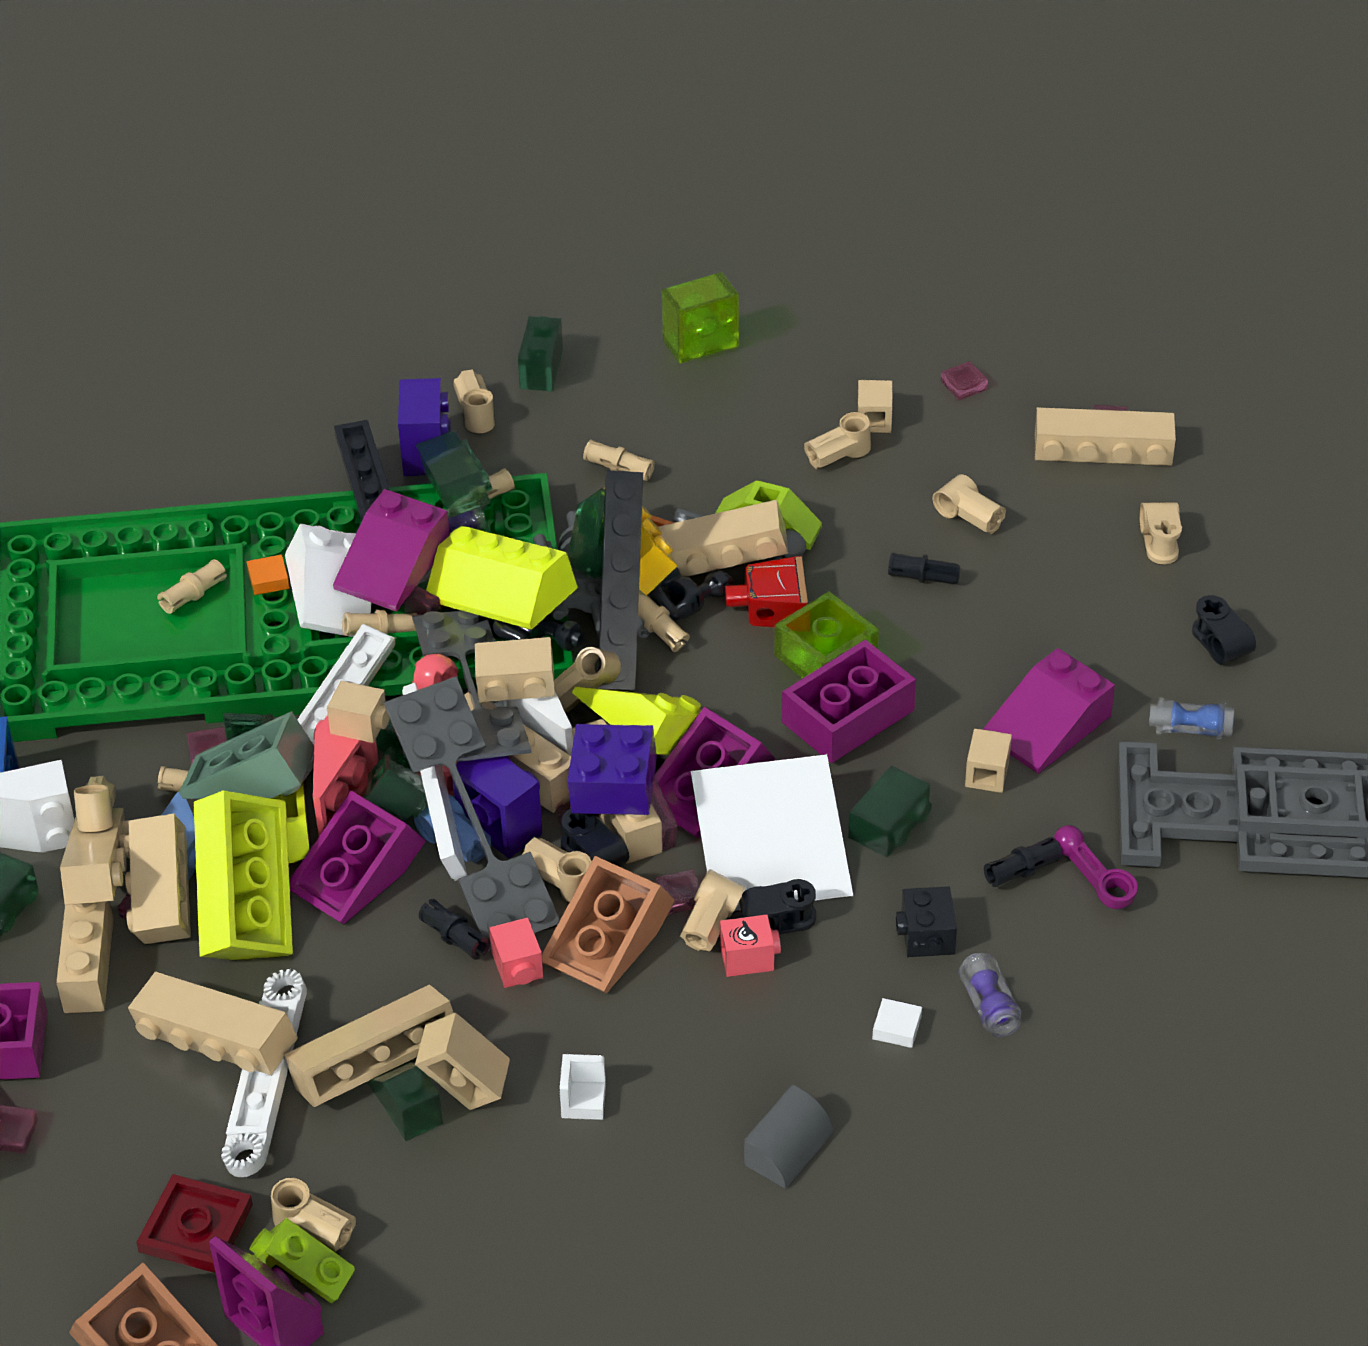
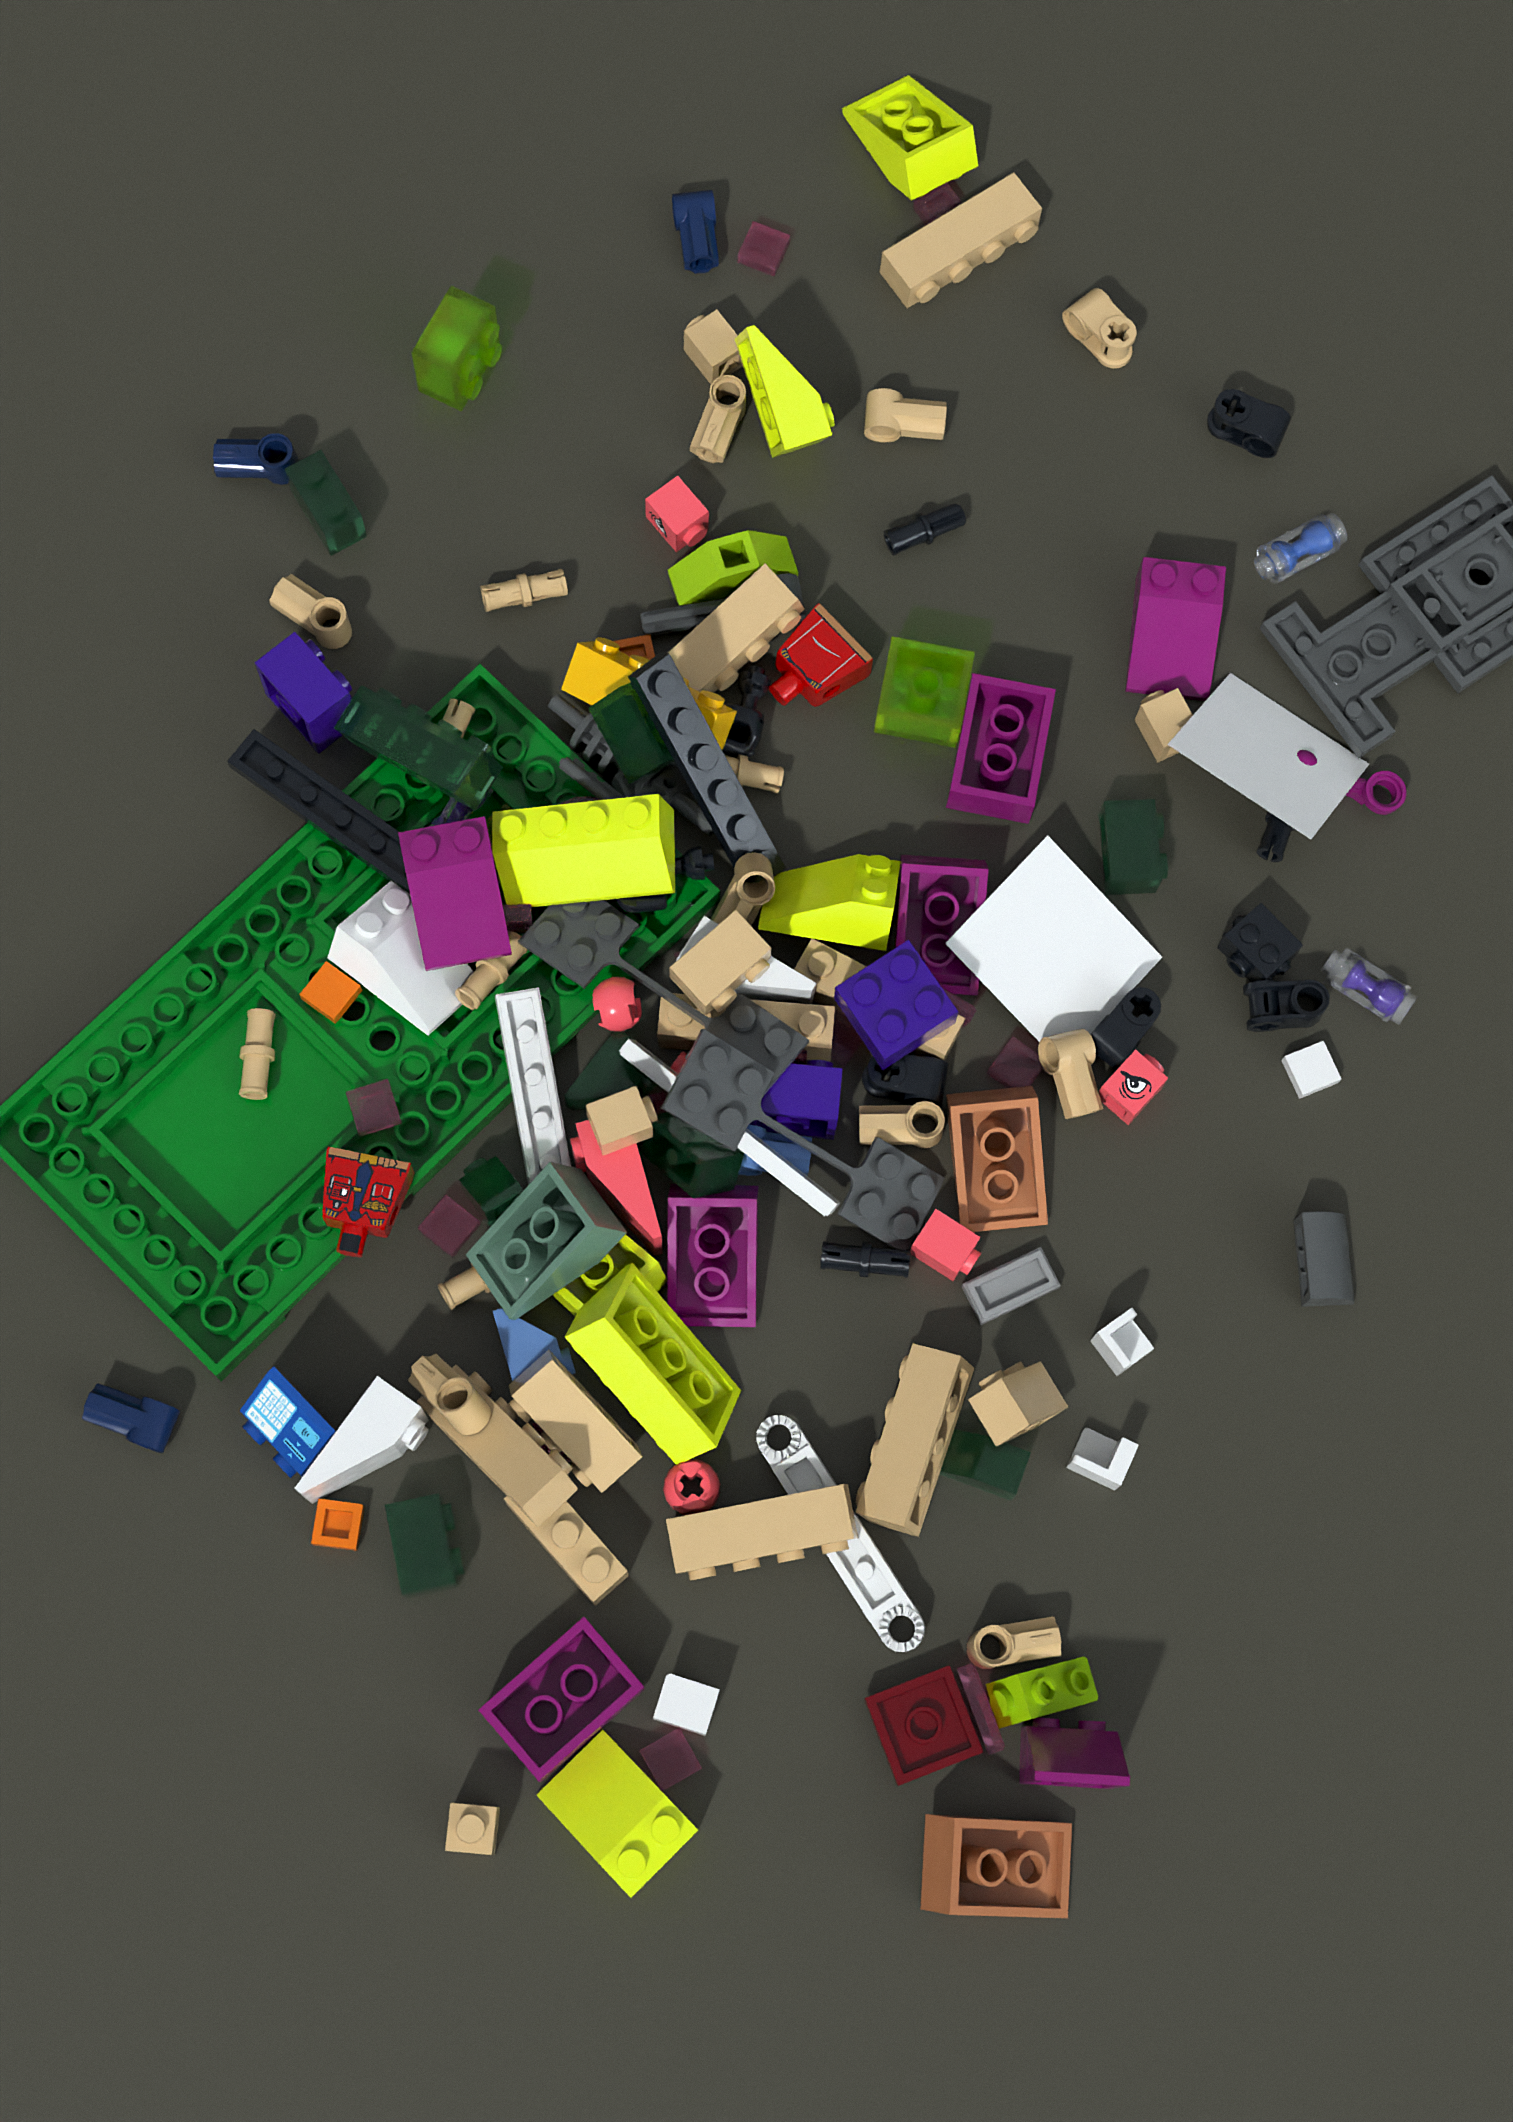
camera: 45 degrees left, 30 degrees up
none -> dark blue piece [213,433,301,485]
none -> torso [322,1146,414,1257]
none -> clear pink tile [346,1079,402,1136]
none -> coral brick [645,476,709,552]
none -> white panel [653,1674,720,1736]
none -> coral piece [663,1459,720,1515]
none -> dark blue piece [672,190,719,274]
none -> neon yellow slope [734,325,835,458]
none -> neon yellow slope [842,75,978,200]
none -> clear pink tile [957,1663,1005,1755]
none -> light grey tile [961,1247,1061,1325]
none -> white panel [1066,1428,1139,1491]
none -> white sticker [1168,673,1369,839]
none -> black piece [1243,979,1330,1032]

